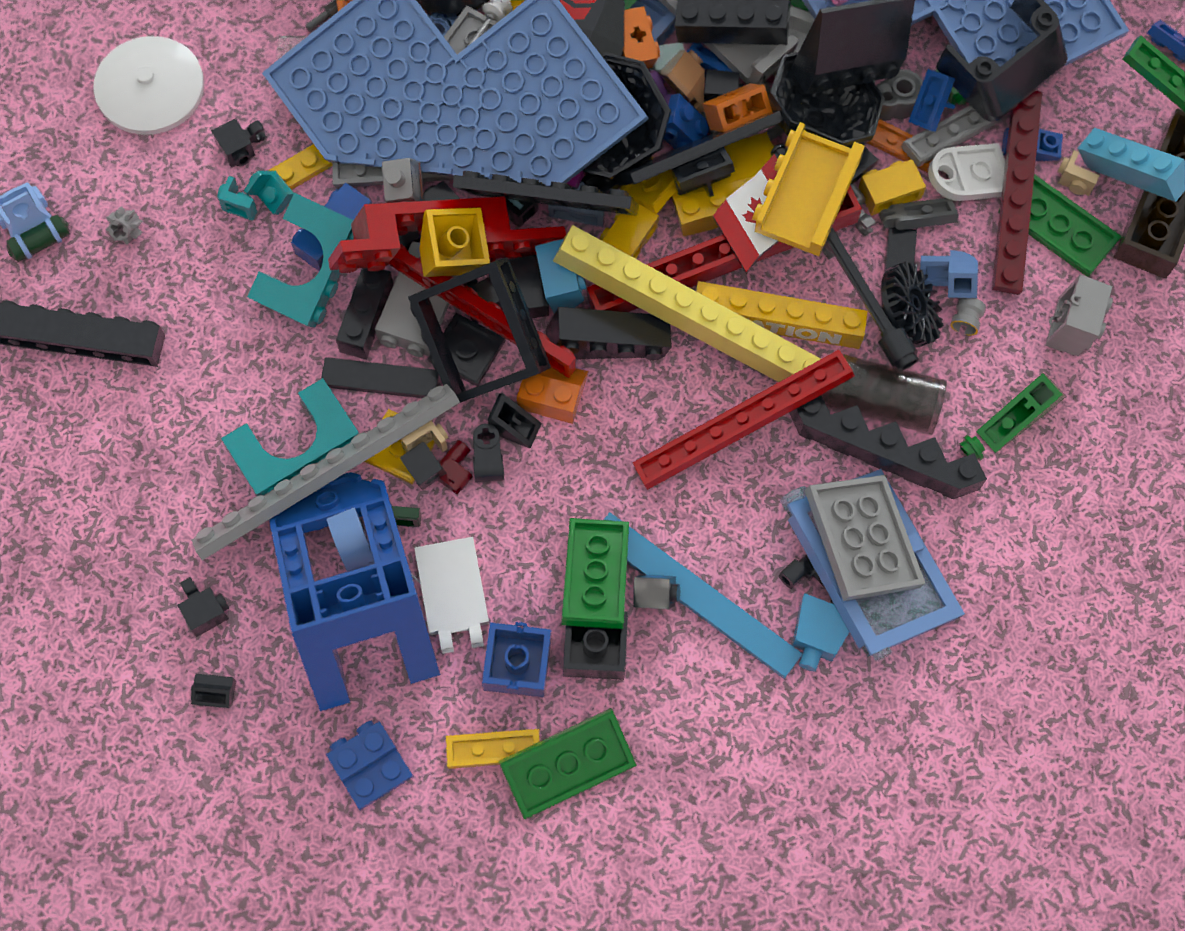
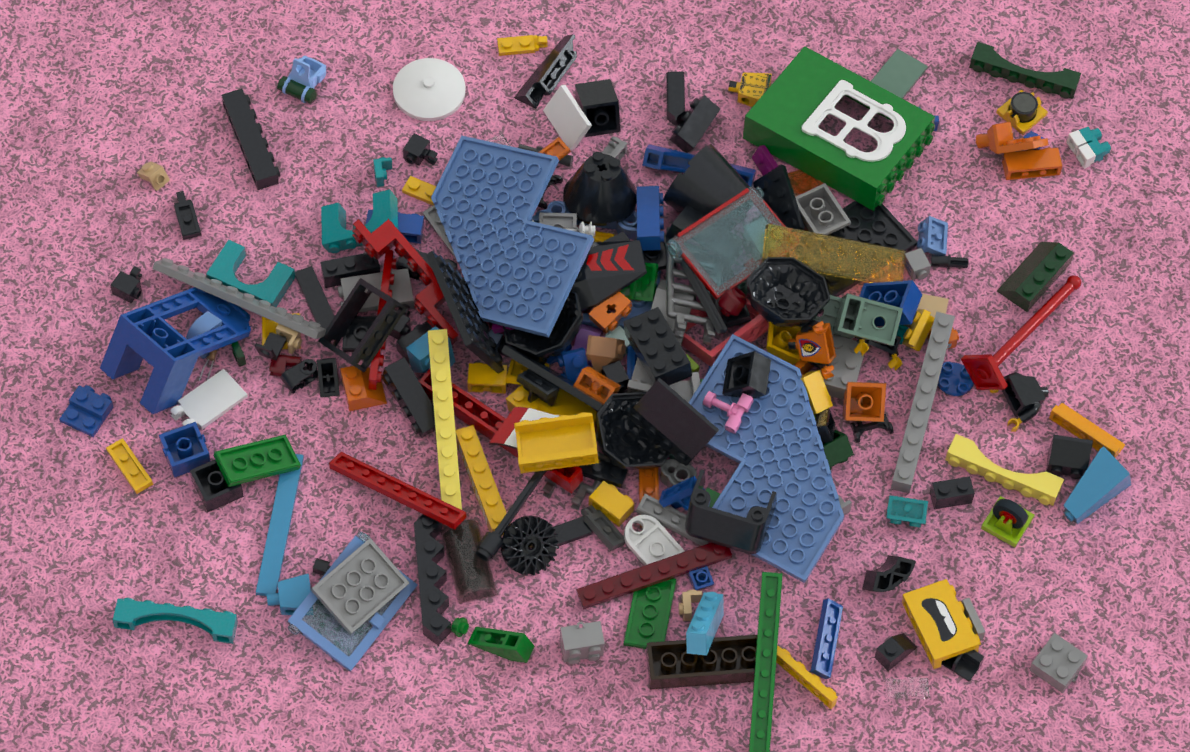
camera: 60 degrees right, 10 degrees down
light grey gear [106,207,143,244] -> none
black piece [191,673,236,708] -> none
teal bracket [244,171,294,215] -> none
light grey torso [382,158,424,203] -> none
yellow slope [419,208,490,277] -> none
green tile [498,708,637,820] -> none
brick [633,574,680,609] -> none
medium blue brick [920,250,978,298] -> none
light grey wheel [950,298,986,336] -> none
none -> teal arch [113,598,238,644]
none -> tan bracket [137,161,170,191]
none -> black hinge [174,191,202,240]

